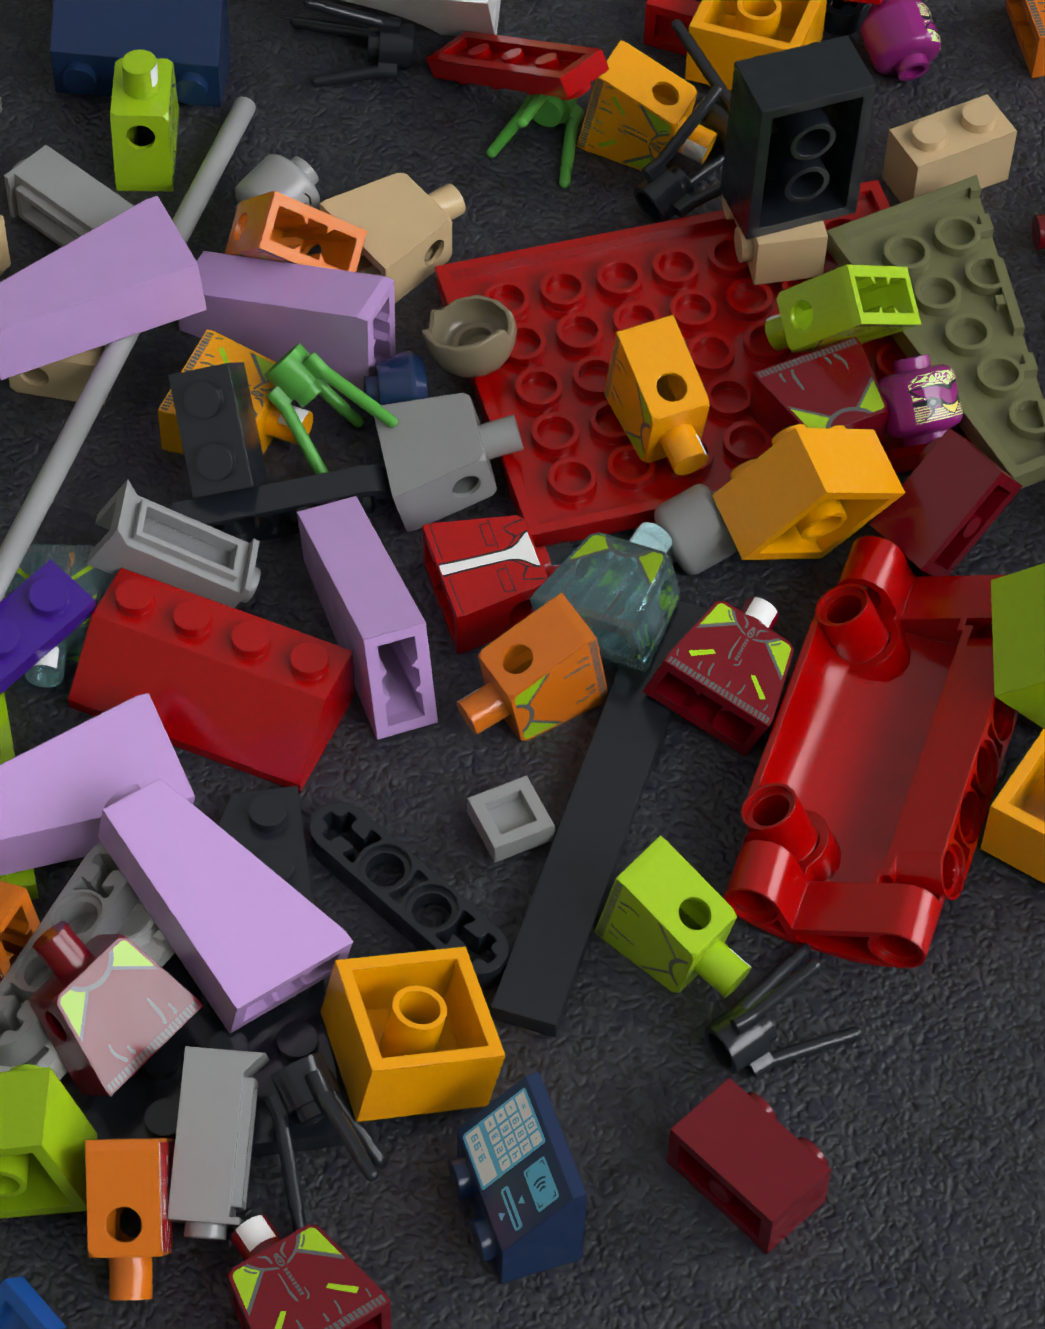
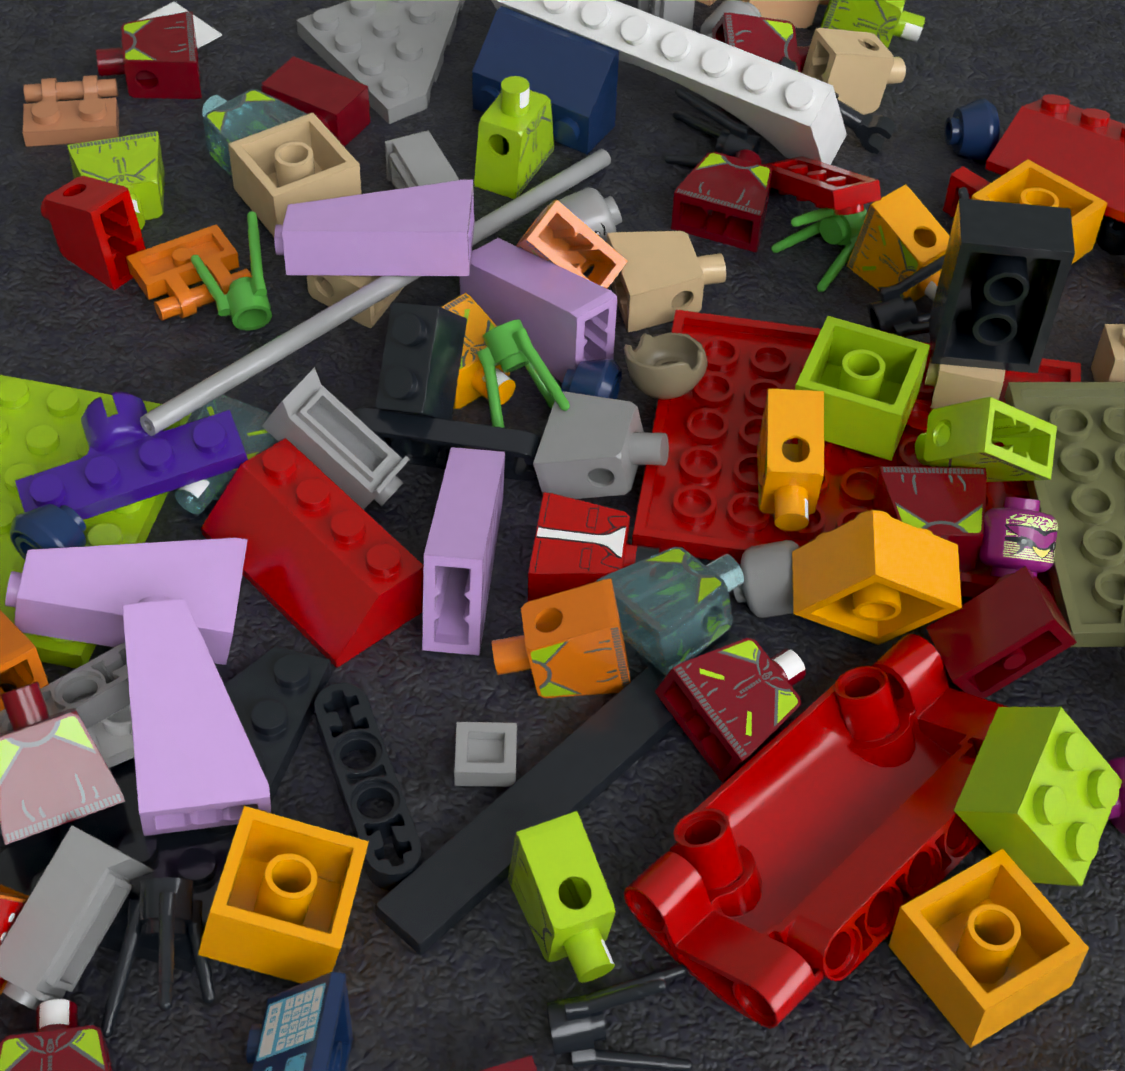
camera: 25 degrees right, 5 degrees down
none -> dark red torso [671,149,773,253]
none -> lime brick [795,316,930,461]

